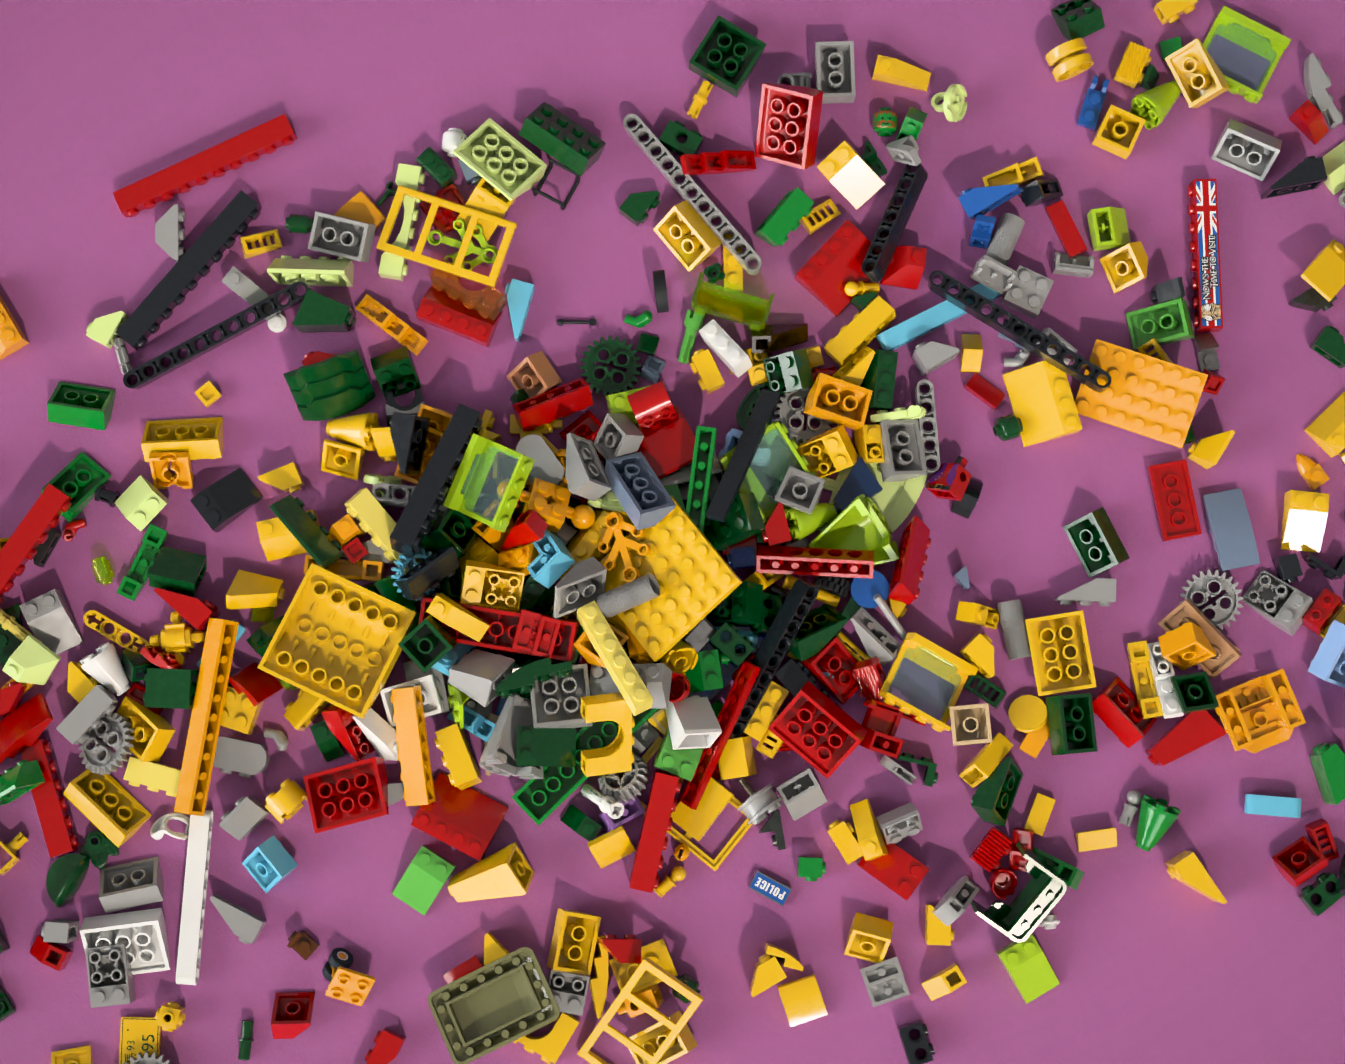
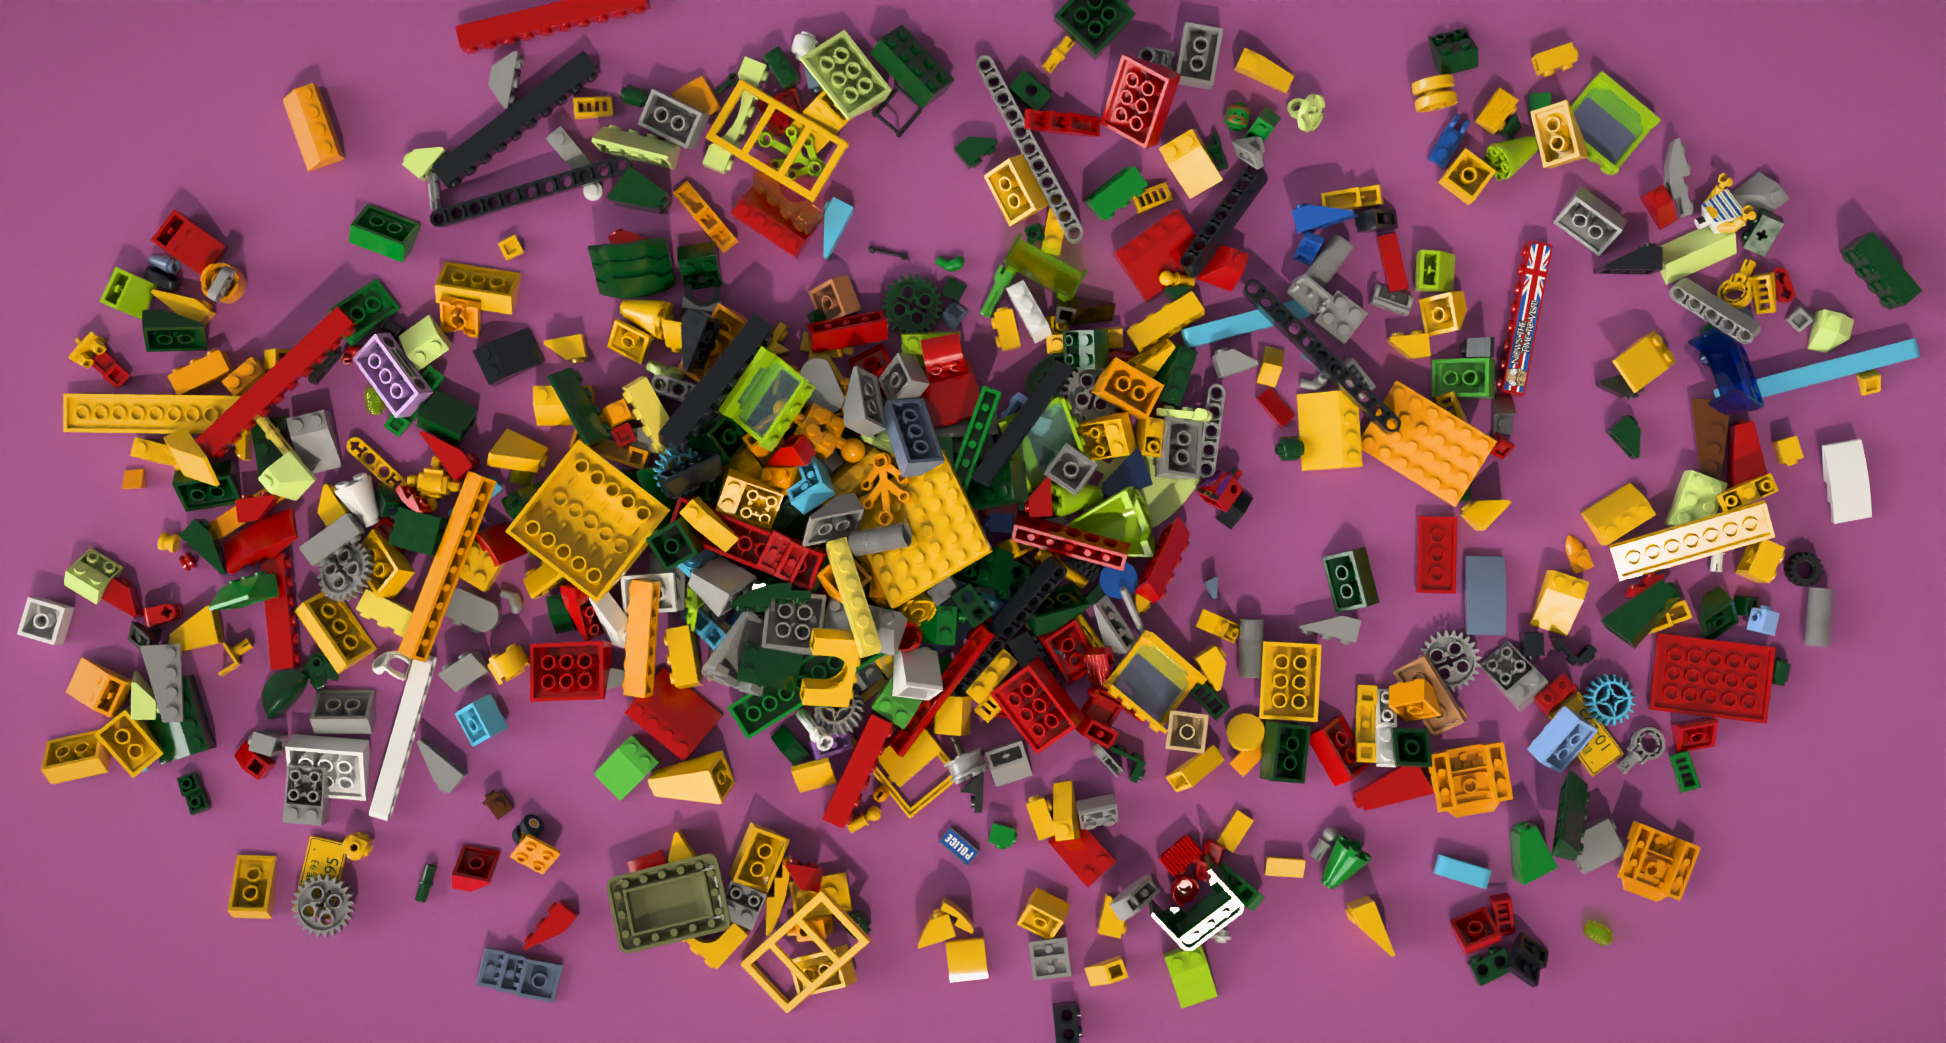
camera: 10 degrees right, 5 degrees up
black tyre [653,270,669,313] -> none
dark green slope [971,757,1023,826] -> none
none -> lavender brick [352,333,433,418]
none -> yellow slope [1387,330,1431,360]

